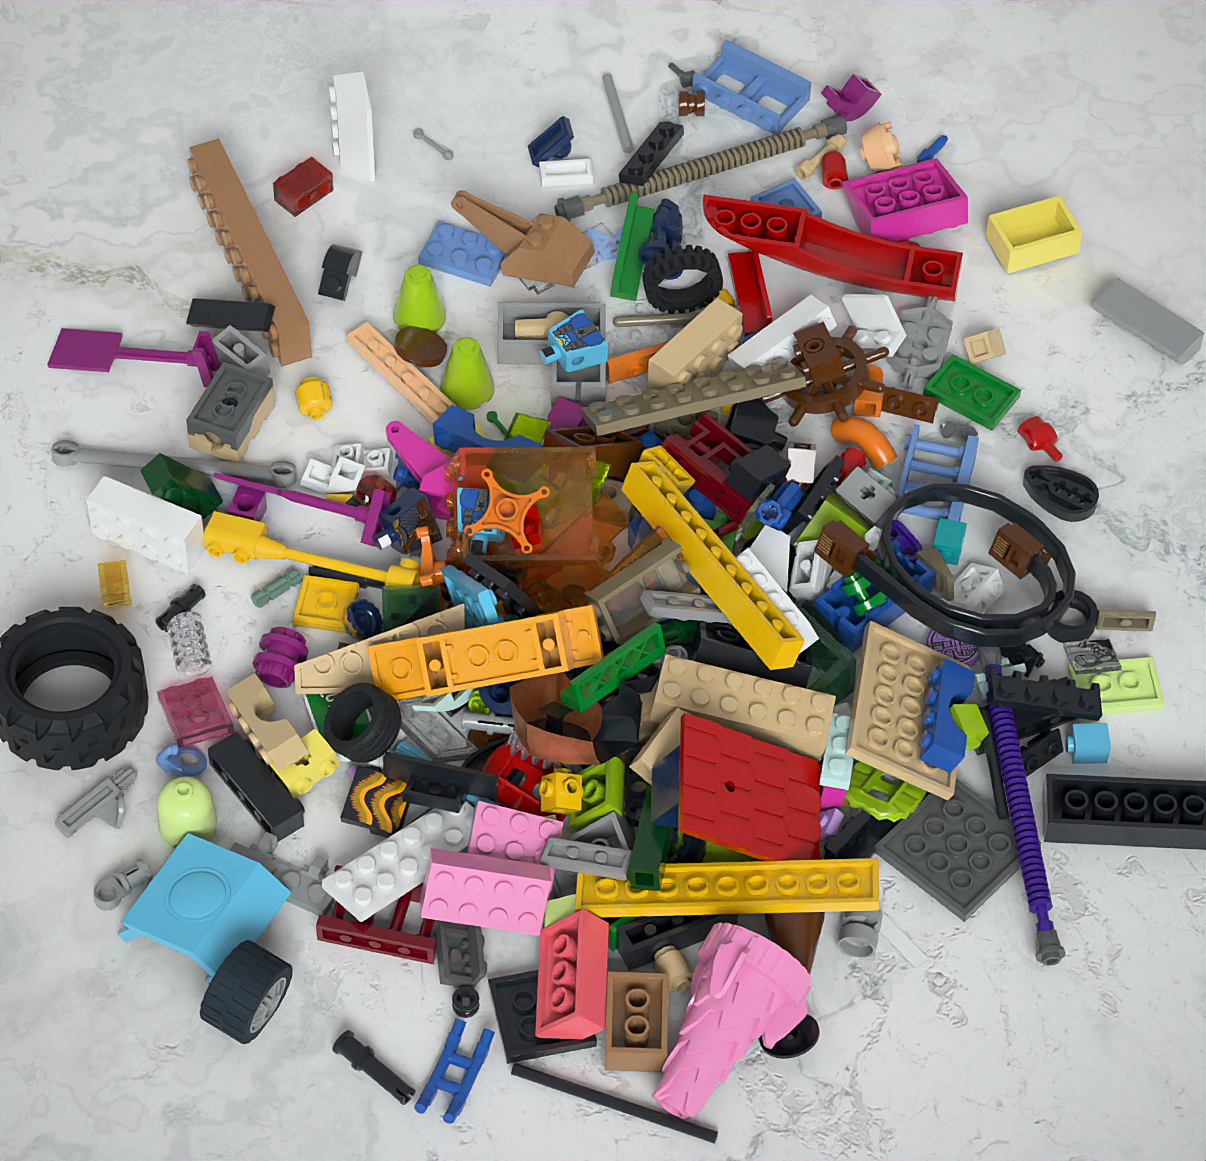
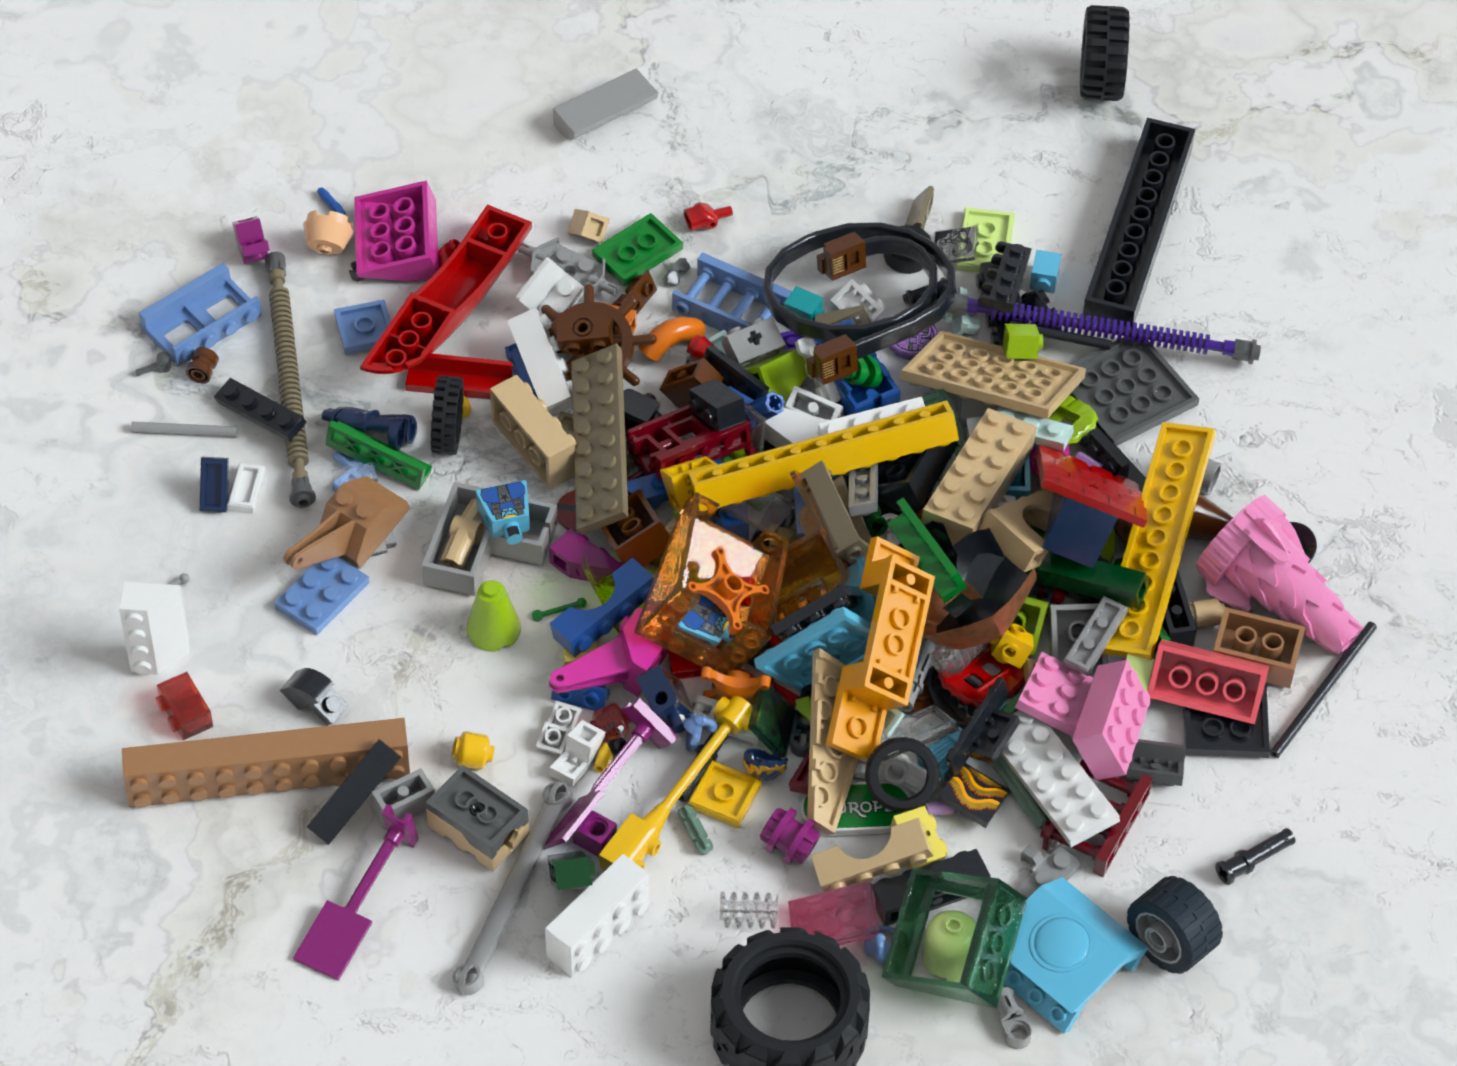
camera: 75 degrees left, 0 degrees up
light grey piece [55,768,137,838] -> none
clear yellow brick [97,560,132,608] -> none
black pin [155,583,206,632] -> none
light nougat plate [346,322,457,424] -> none
lime cone [393,265,446,333] -> none
reddish brown tile [394,327,447,367] -> none
blue piece [414,1018,495,1124] -> none
black bush [452,986,480,1018] -> none
orange plate [606,341,669,384] -> none
dark tan piece [613,305,740,327] -> none
tan bar [795,134,847,180] -> none
red brick [820,151,848,190] -> none
blue arch [918,658,975,773] -> none
light yellow piece [985,196,1082,273] -> none
black piece [1023,465,1099,522] -> none
none -> medium blue piece [683,714,718,752]
none -> clear green windscreen [881,868,1028,1008]

